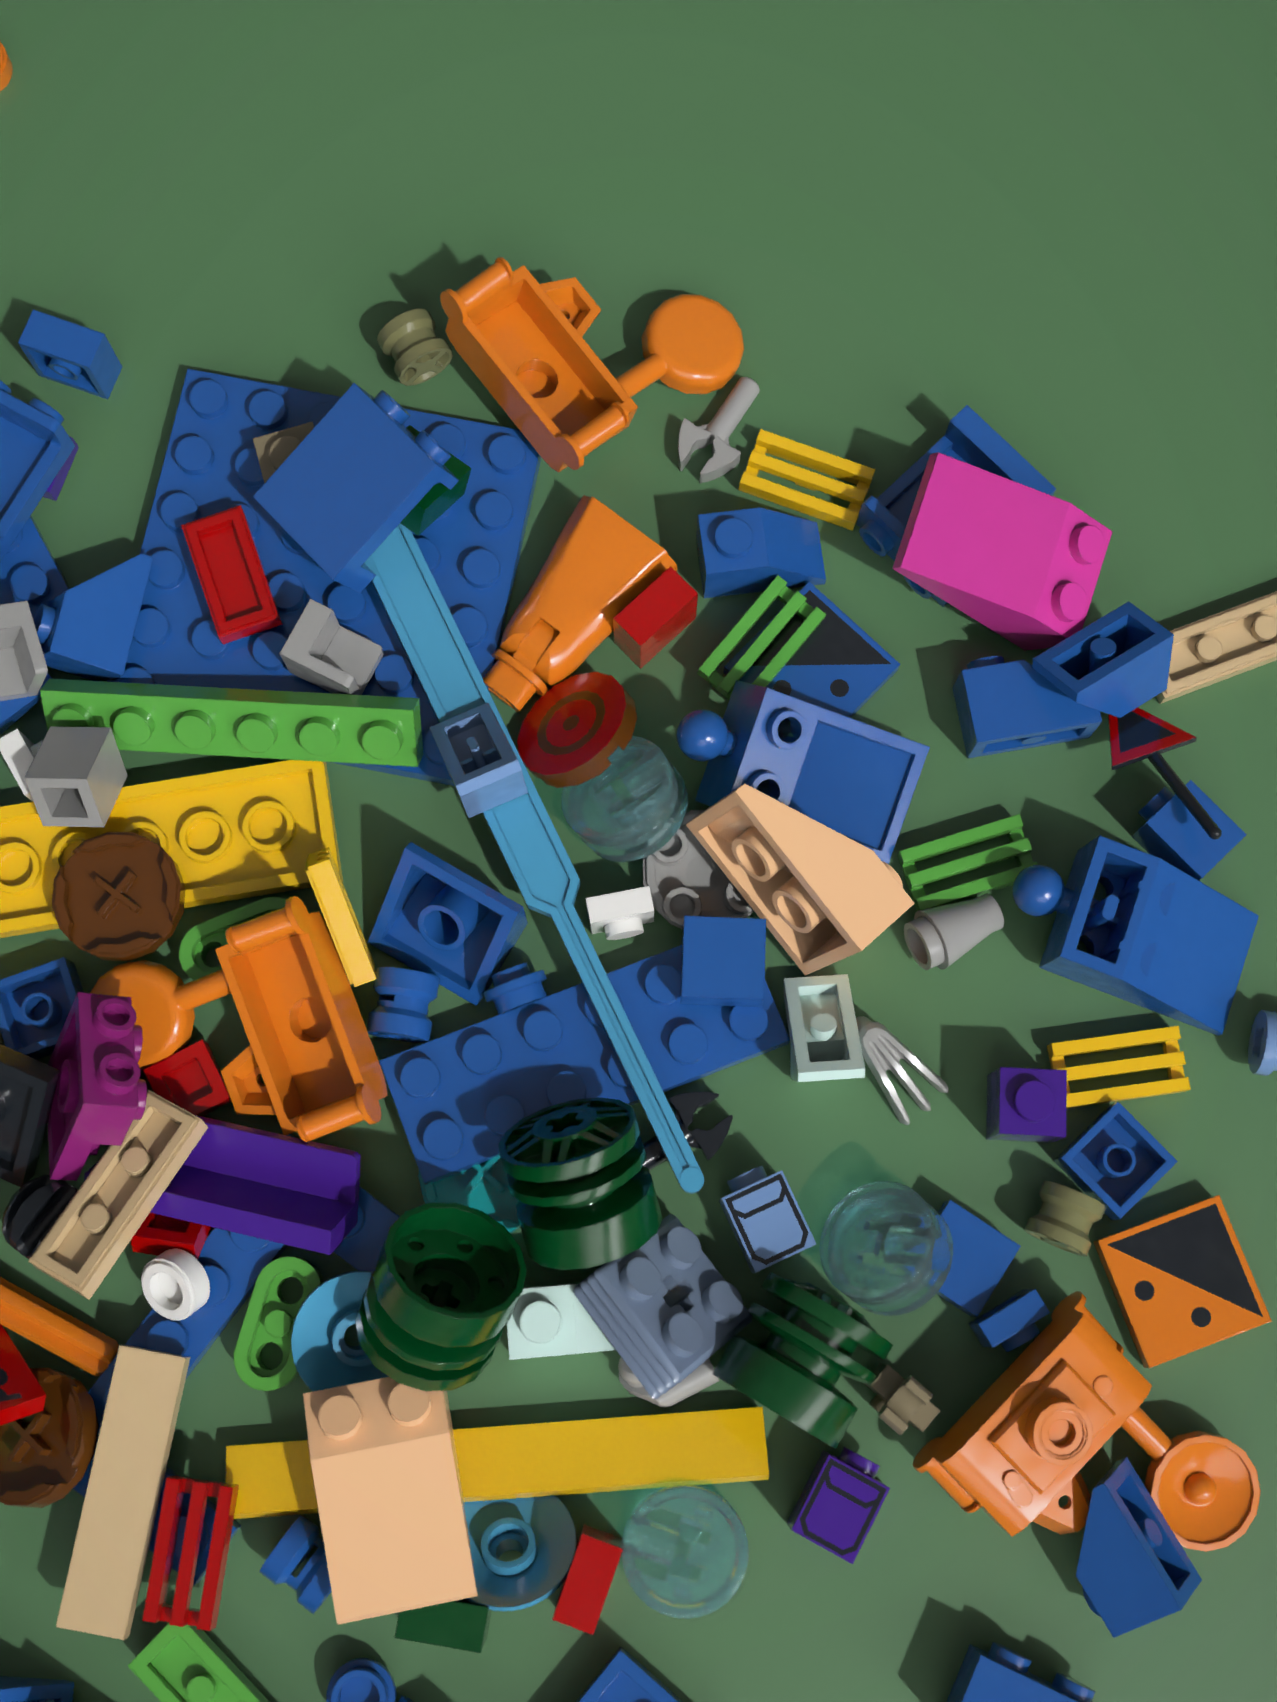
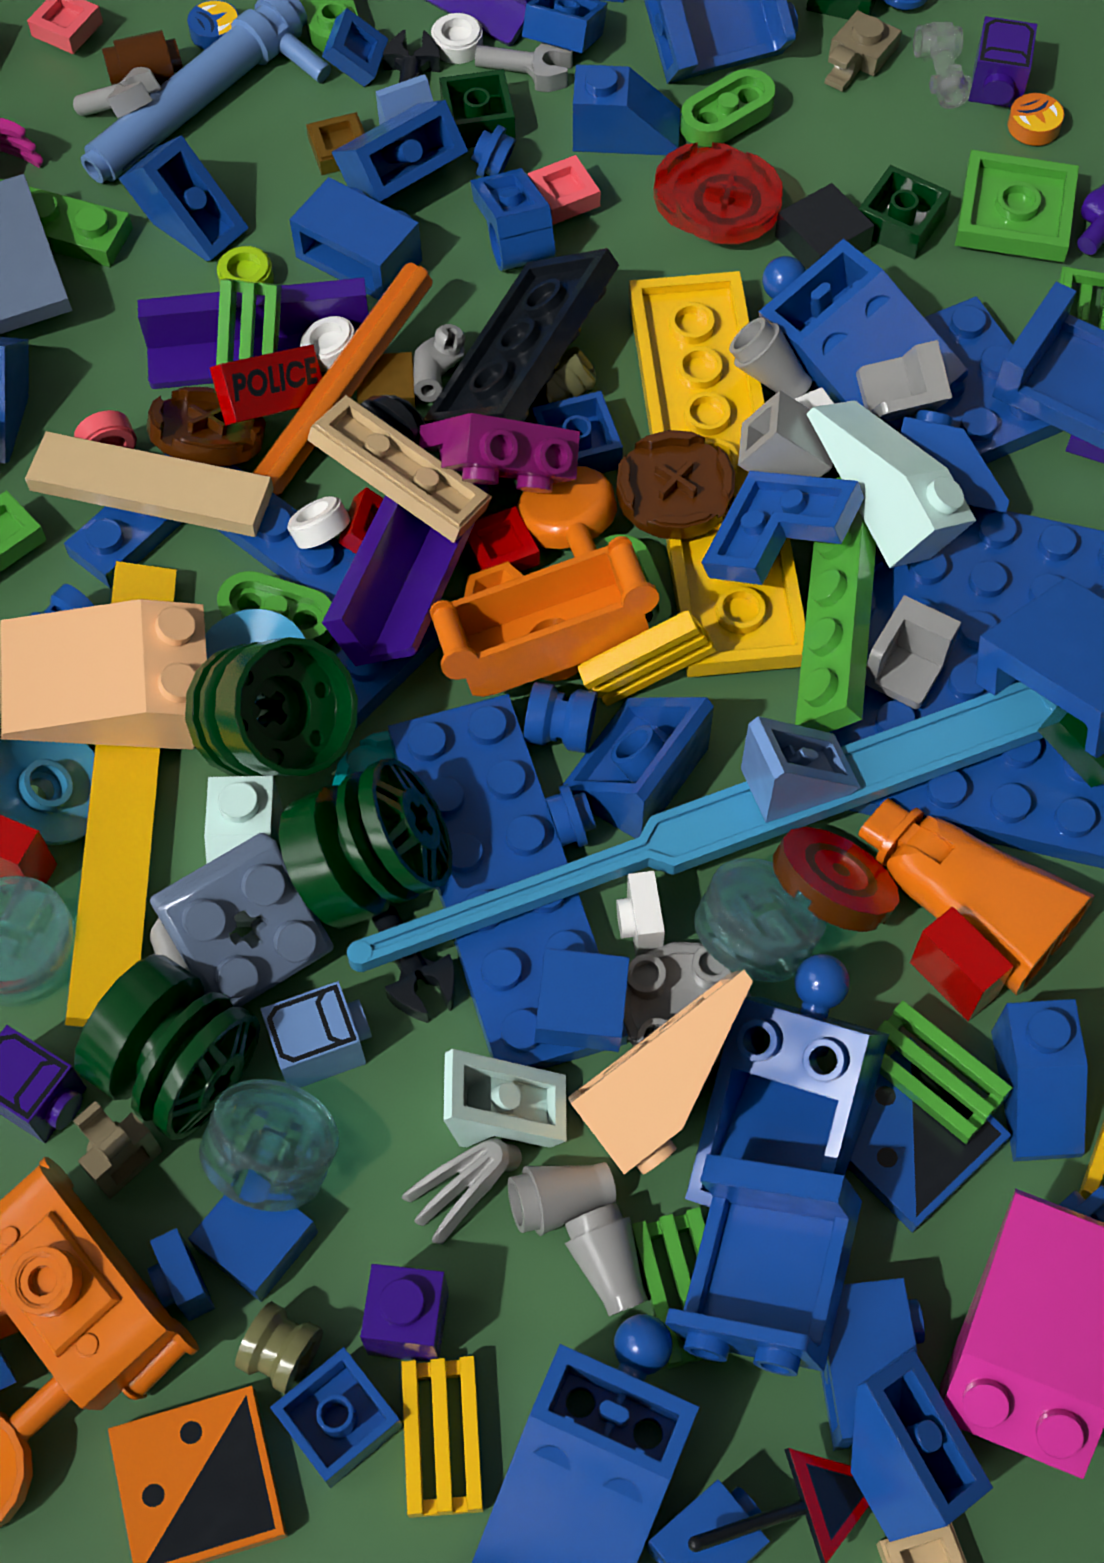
camera: 95 degrees right, 15 degrees down
red tile [142,1475,239,1631] -> none
red tile [181,505,283,644] -> none
none -> coral tile [74,410,137,449]
none -> light grey cone [508,1162,616,1236]
none -> blue panel [665,1154,862,1376]
none -> blue plate [701,471,865,585]
none -> light aqua slope [807,400,976,568]

